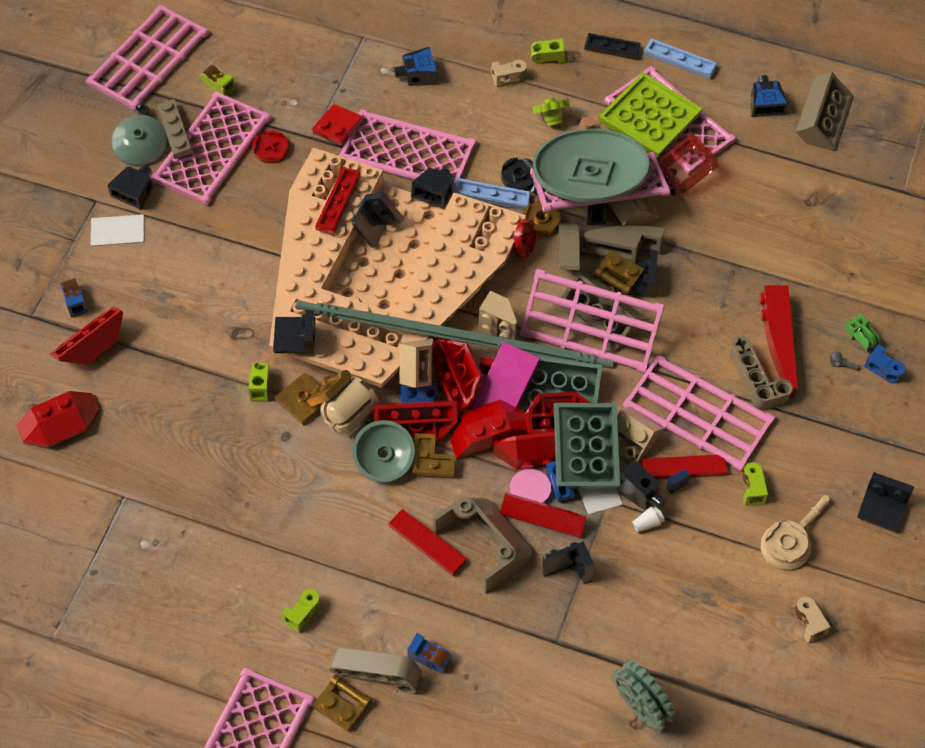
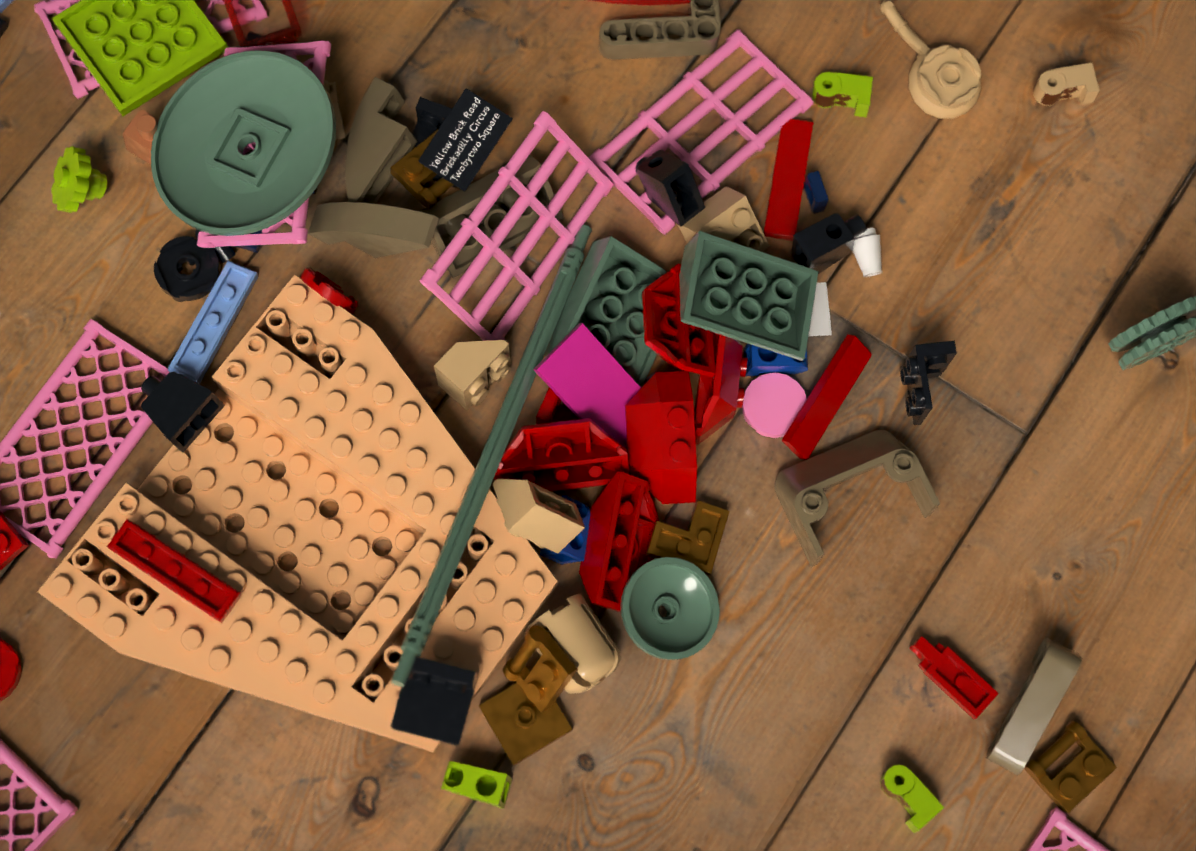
camera: 80 degrees left, 15 degrees up
black bracket [352,192,404,248] -> none
red tile [388,509,467,576] -> none
blue leg [407,633,452,672] -> none
pearl gold plate [523,200,561,237] -> none
none -> black sticker [418,89,512,191]
none -> black torso [636,150,705,227]
none -> red hinge [909,636,998,720]

